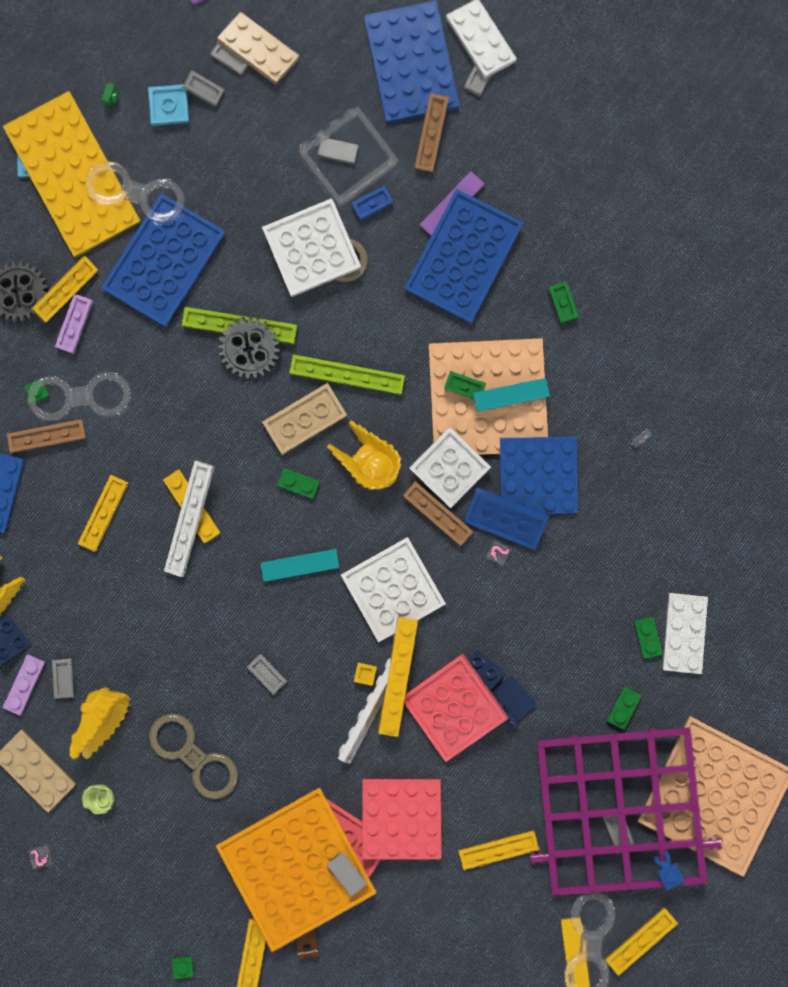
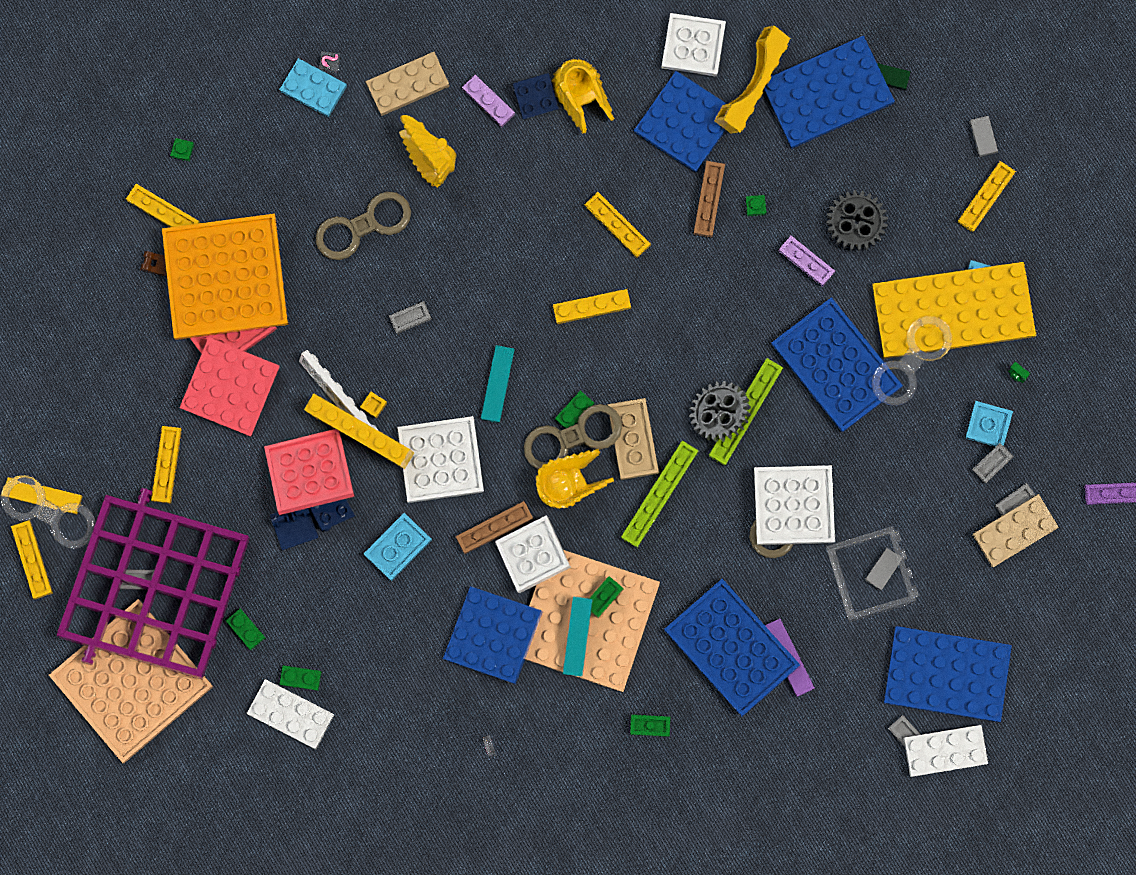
camera: 115 degrees right, 5 degrees down
clear bar [27,372,131,421] -> none
yellow plate [31,256,98,323] -> none
light grey tile [52,659,75,699] -> none
yellowish green hair [82,784,114,814] -> none
white plate [164,461,215,577] -> none
light grey tile [327,852,367,897] -> none
blue plate [351,185,393,221] -> none
medium nougat plate [414,93,449,173] -> none
blue plate [464,488,549,550] -> none
clear tile [486,540,512,566] -> none
blue plate [654,851,685,890] -> none
none -> medium azure plate [279,58,347,118]
none -> medium azure plate [364,513,432,581]
none -> dark tan bar [524,404,622,469]

